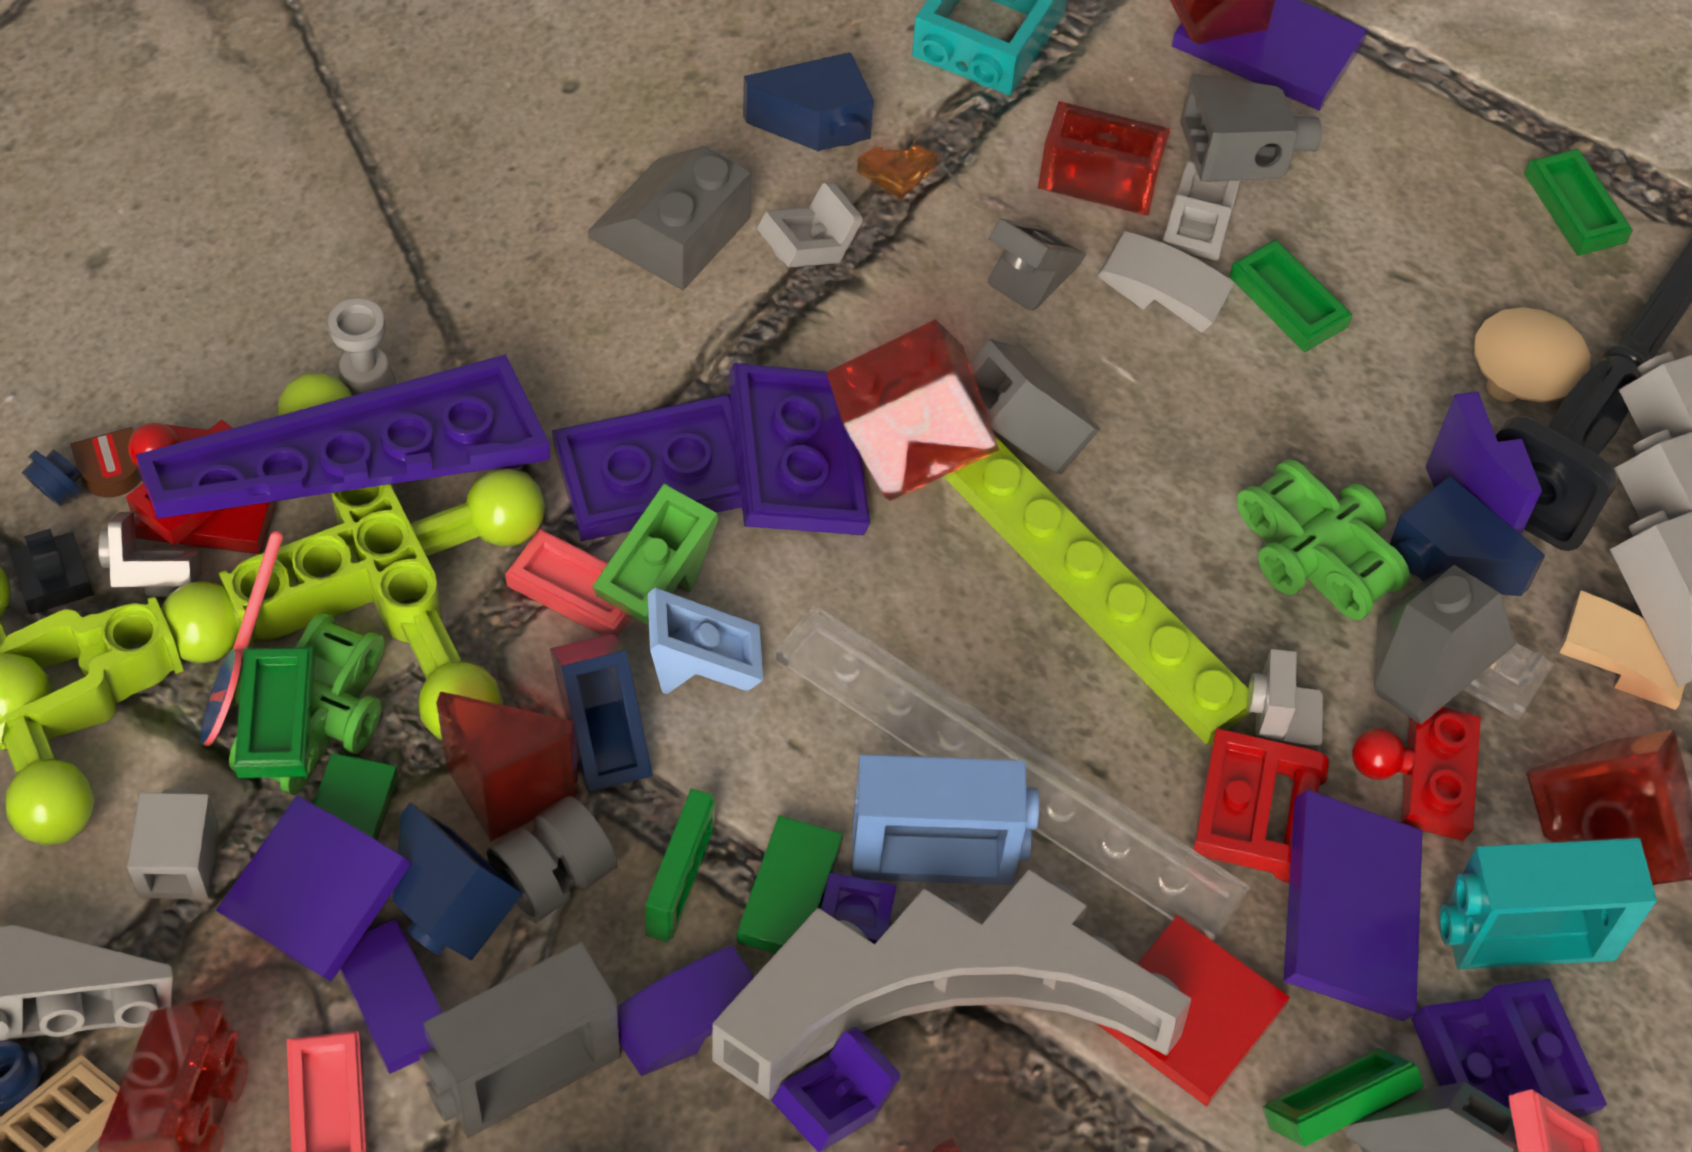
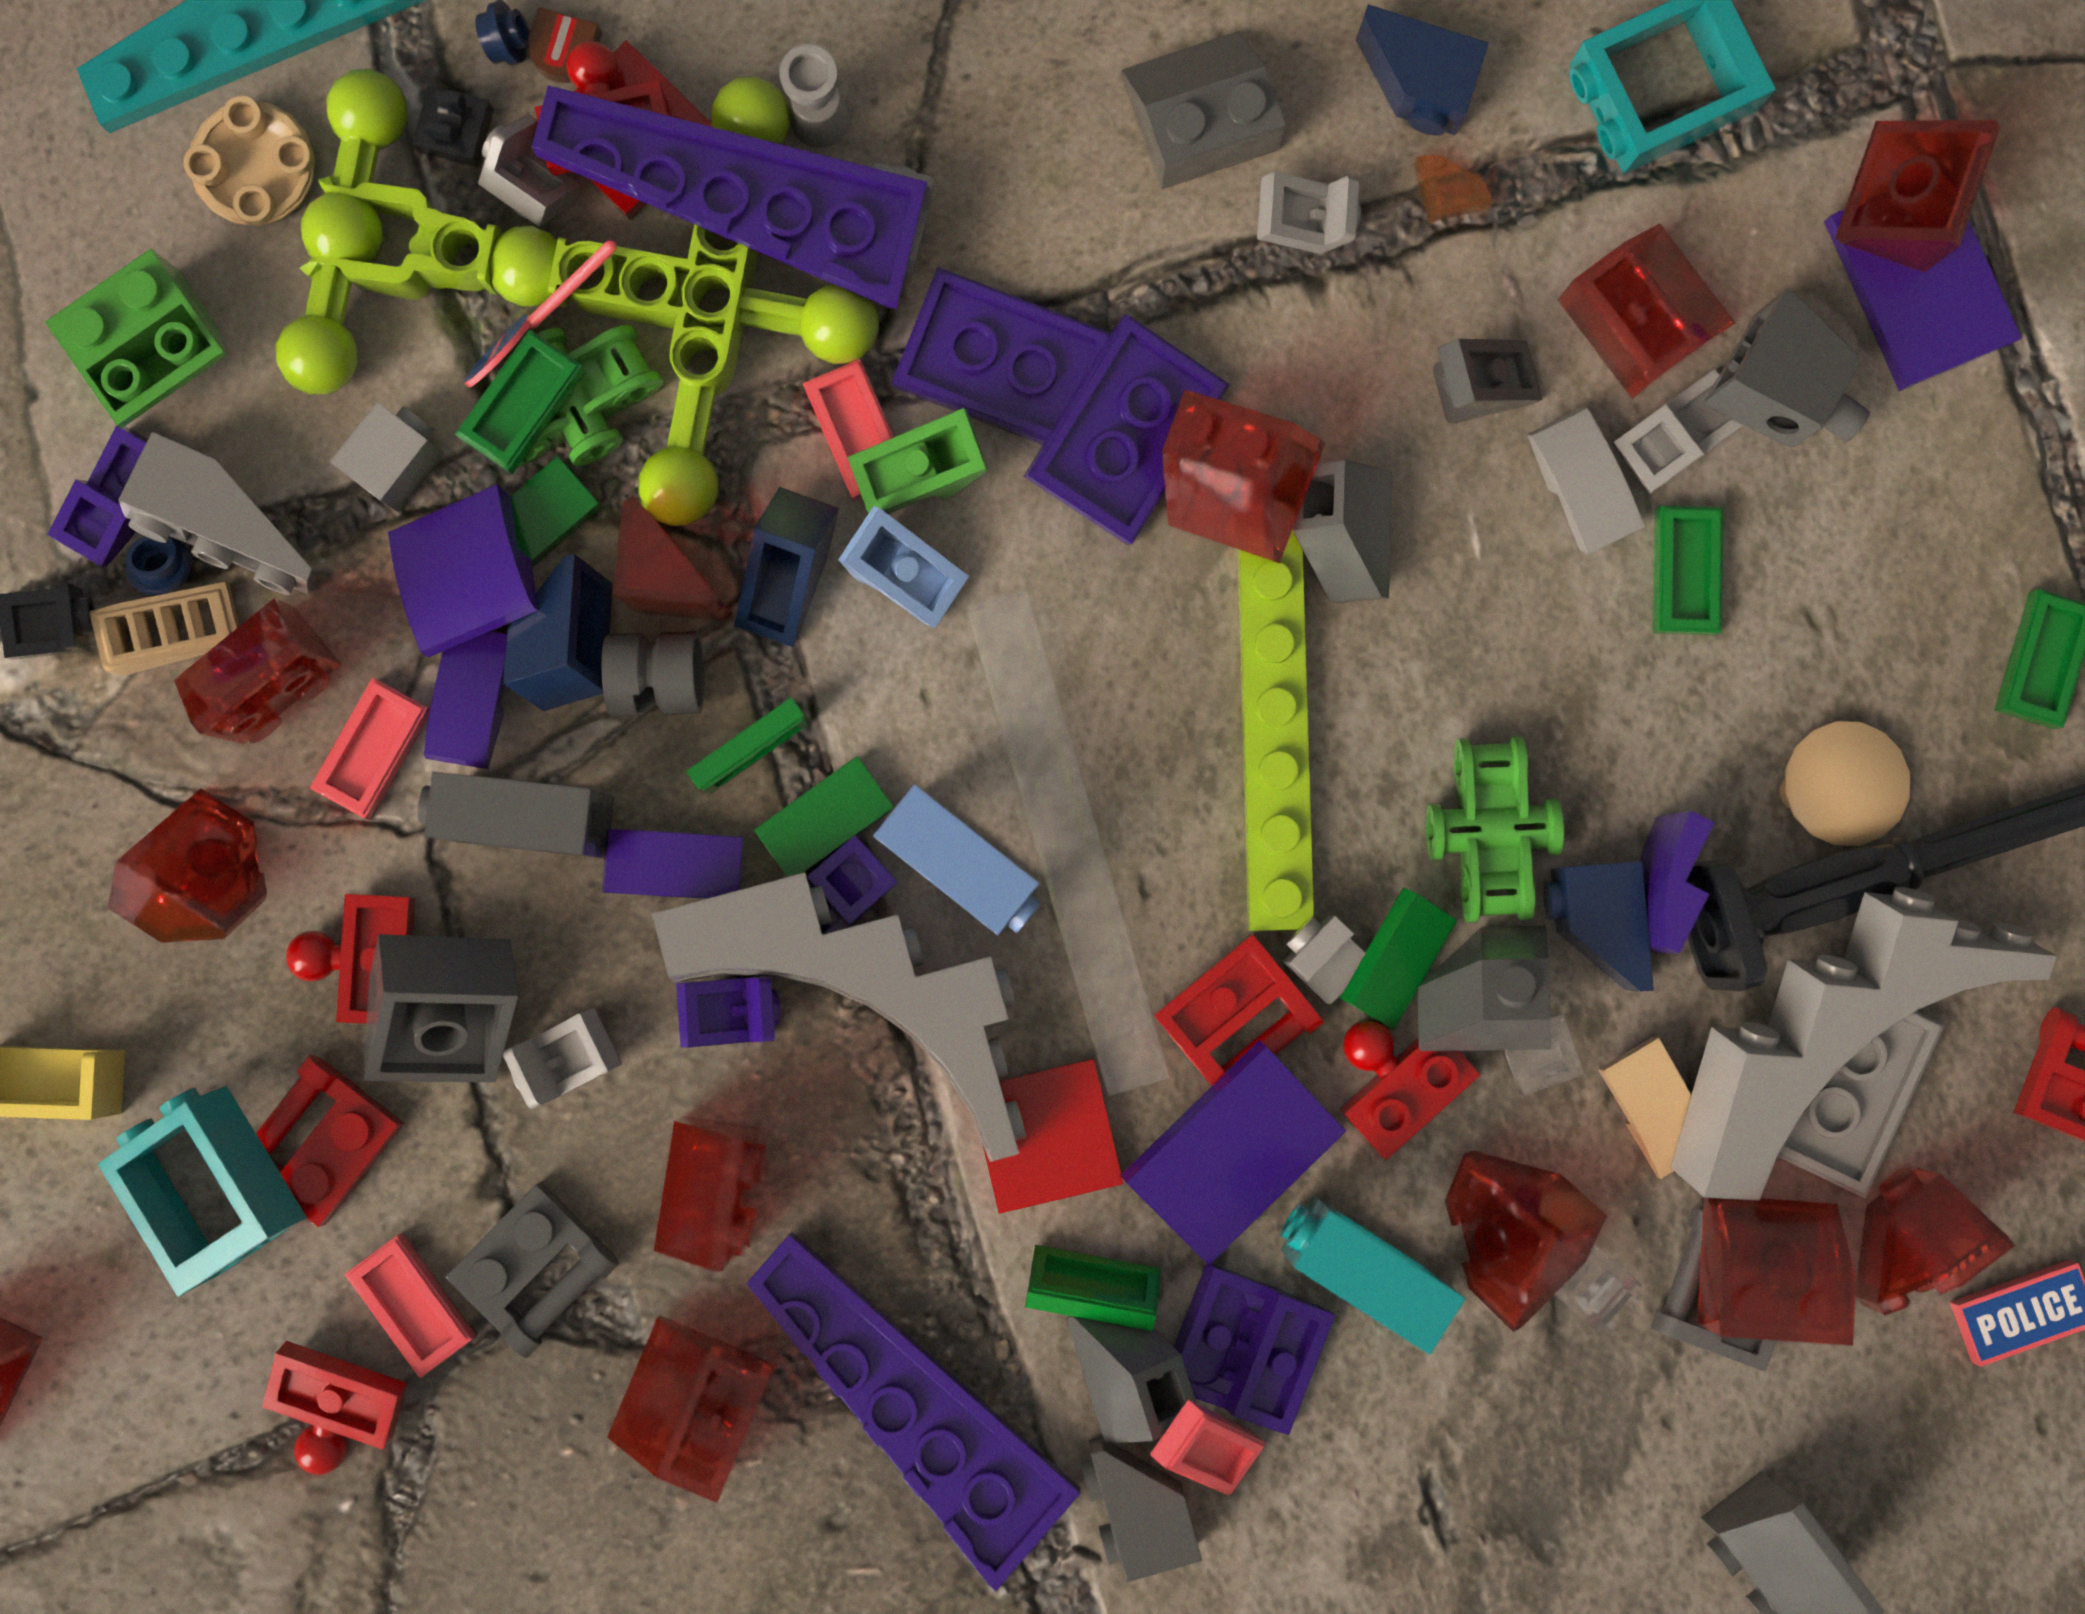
camera: 40 degrees right, 30 degrees up
none -> green tile [1340,887,1457,1031]

